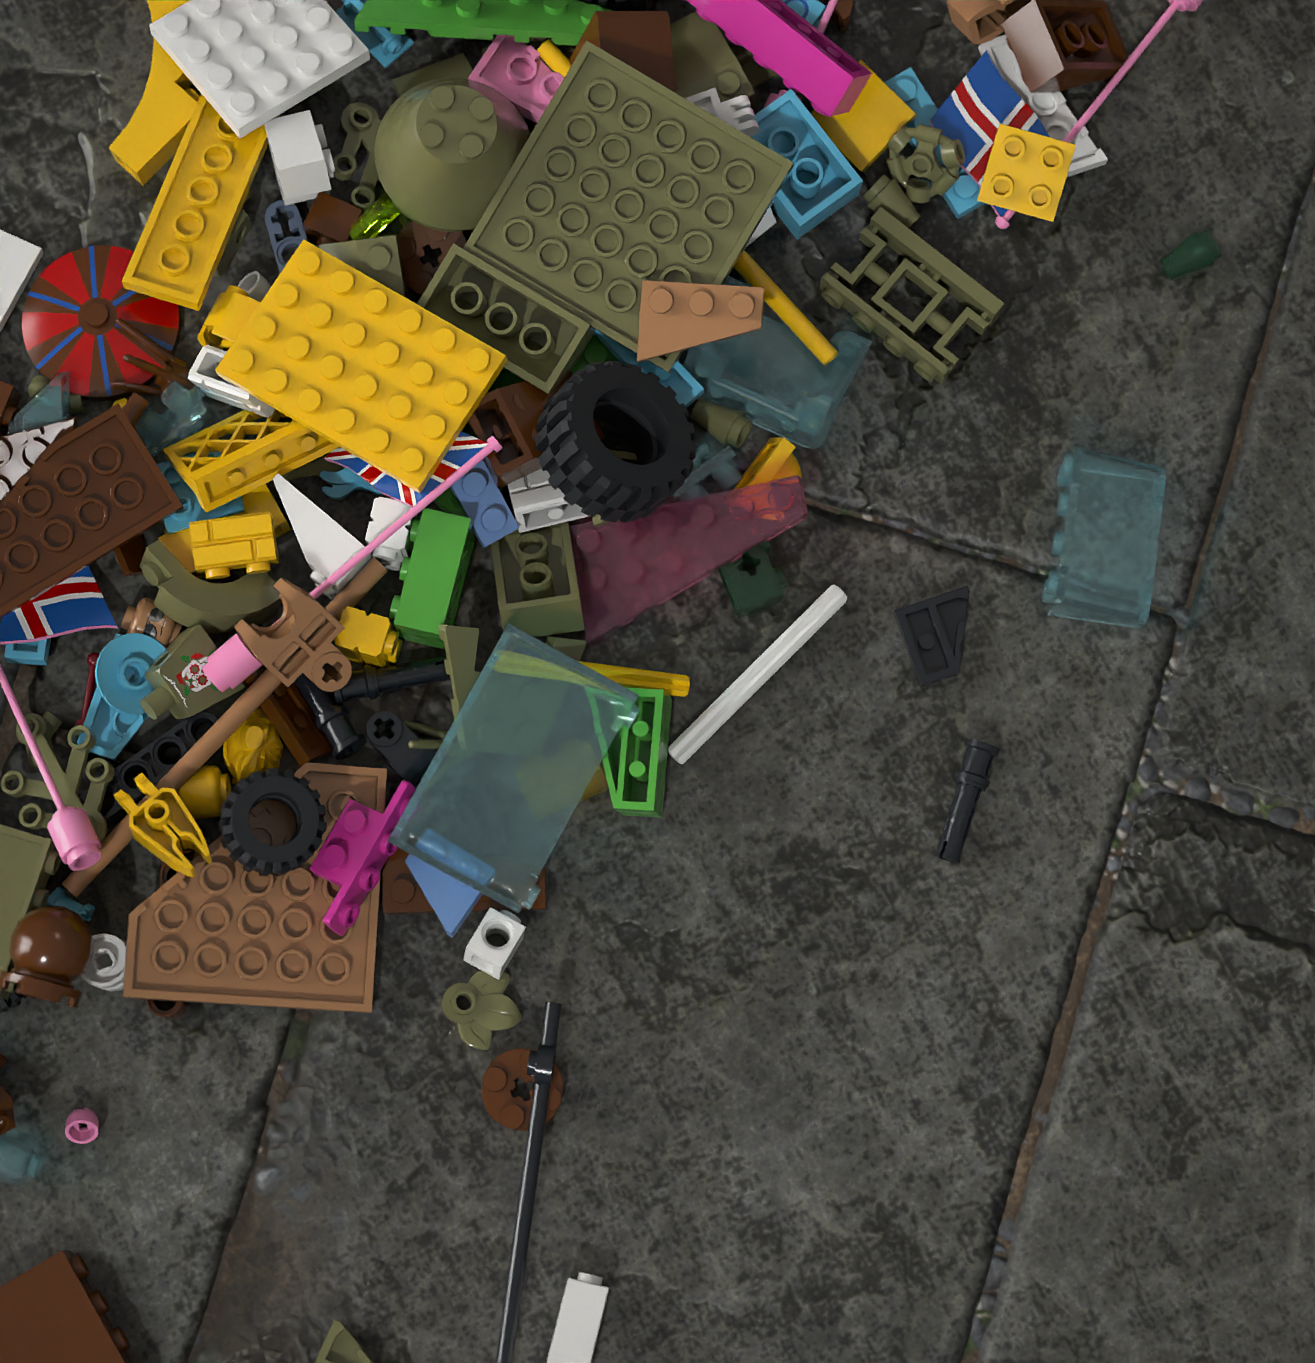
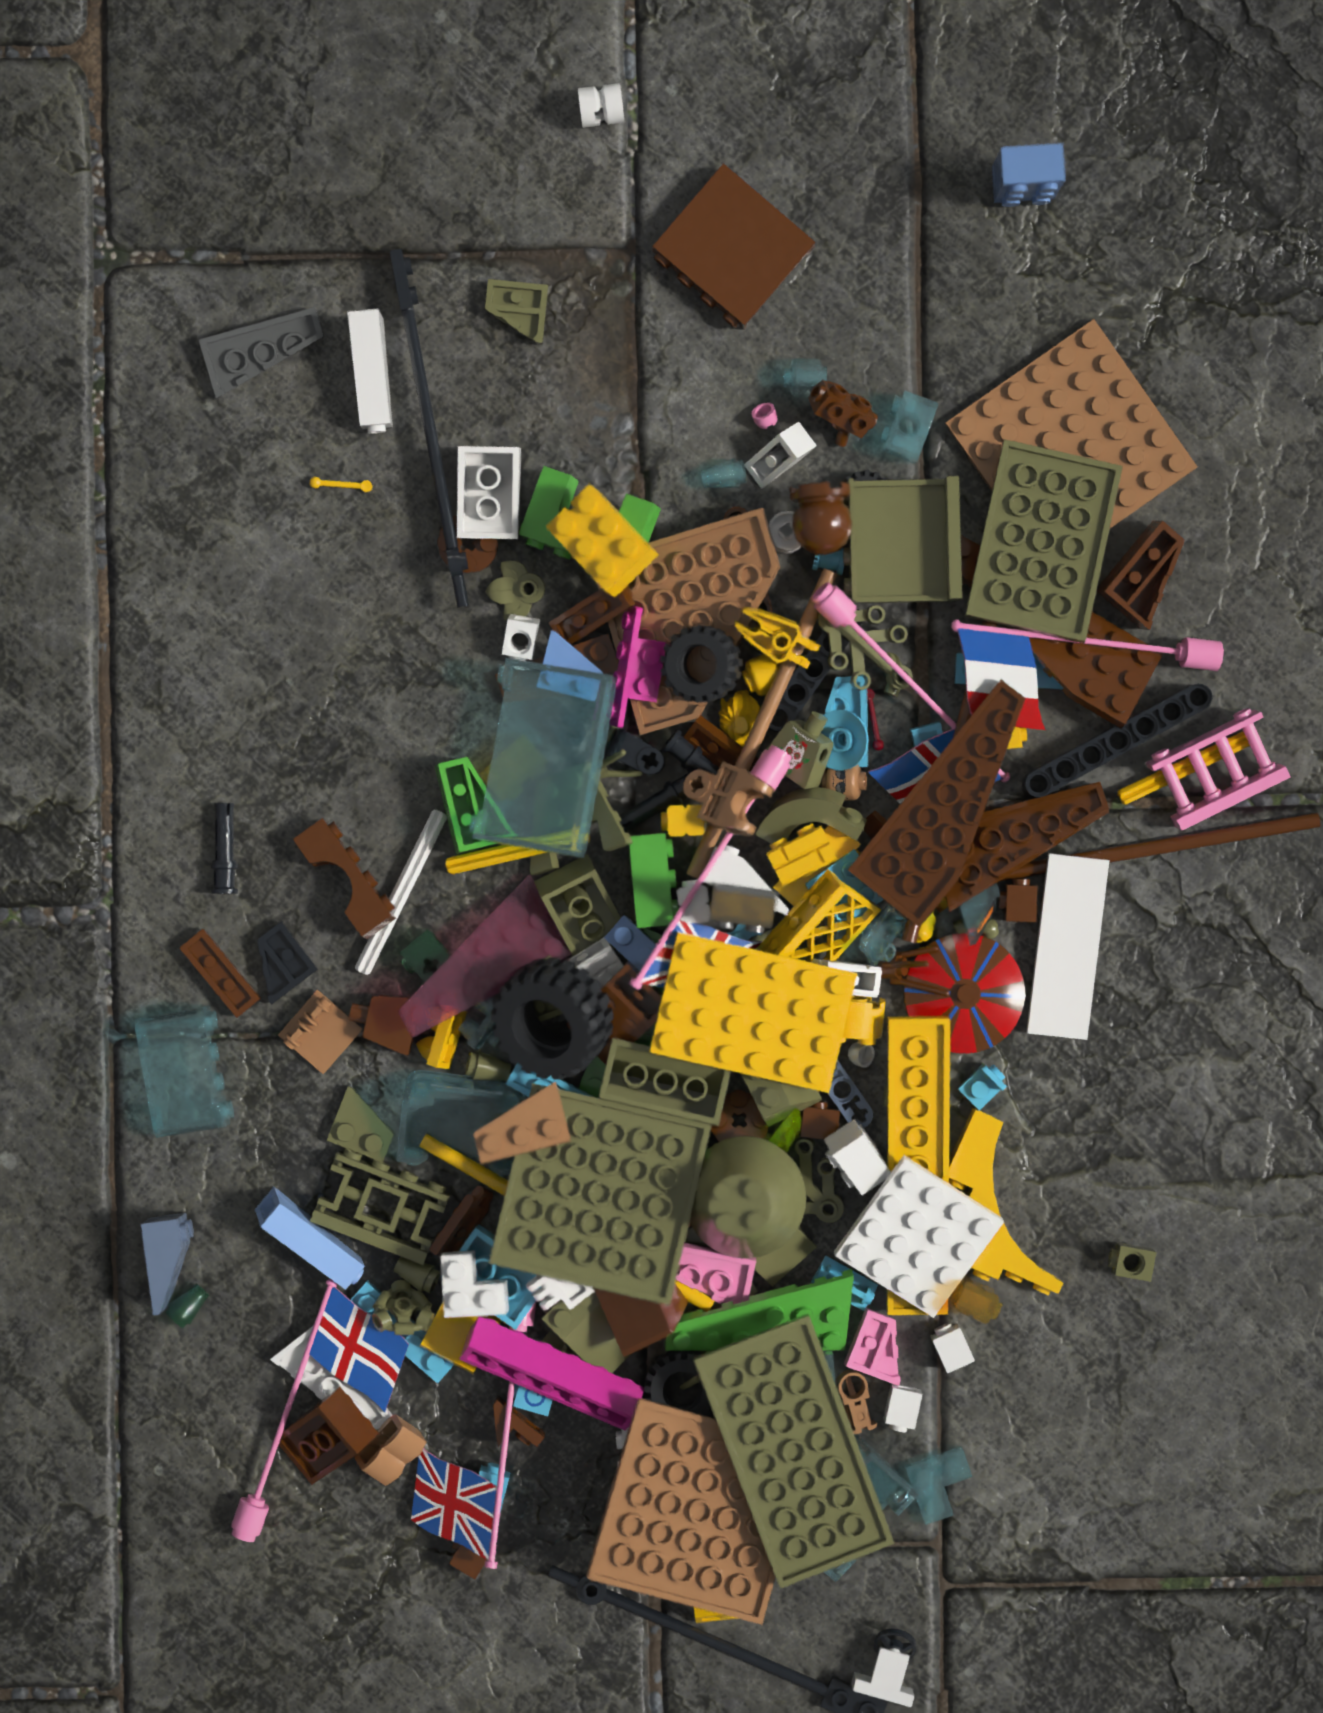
camera: 160 degrees right, 10 degrees up
yellow hinge [977,123,1076,222] -> none
none -> sand blue slope [141,1213,194,1315]
none -> reddish brown plate [180,929,261,1018]
none -> light blue slope [255,1187,365,1290]
none -> medium nougat hinge [278,990,363,1075]
none -> reddish brown arch [293,818,396,939]
none -> yellow hinge [309,477,373,493]
none -> olive wing [327,1086,395,1163]
none -> reddish brown torso [349,995,423,1056]
none -> reddish brown hinge [429,1186,493,1258]
none -> white brick [441,1251,509,1318]
none -> white slope [457,446,521,539]
none -> bright green arch [519,466,661,560]
none -> yellow piece [546,483,659,597]
none -> reddish brown hinge [549,586,635,645]
none -> clear light blue cone [701,458,747,488]
none -> dark grey slope [709,883,778,933]
none -> white slope [744,422,817,489]
none -> medium azure bracket [957,1063,1007,1111]

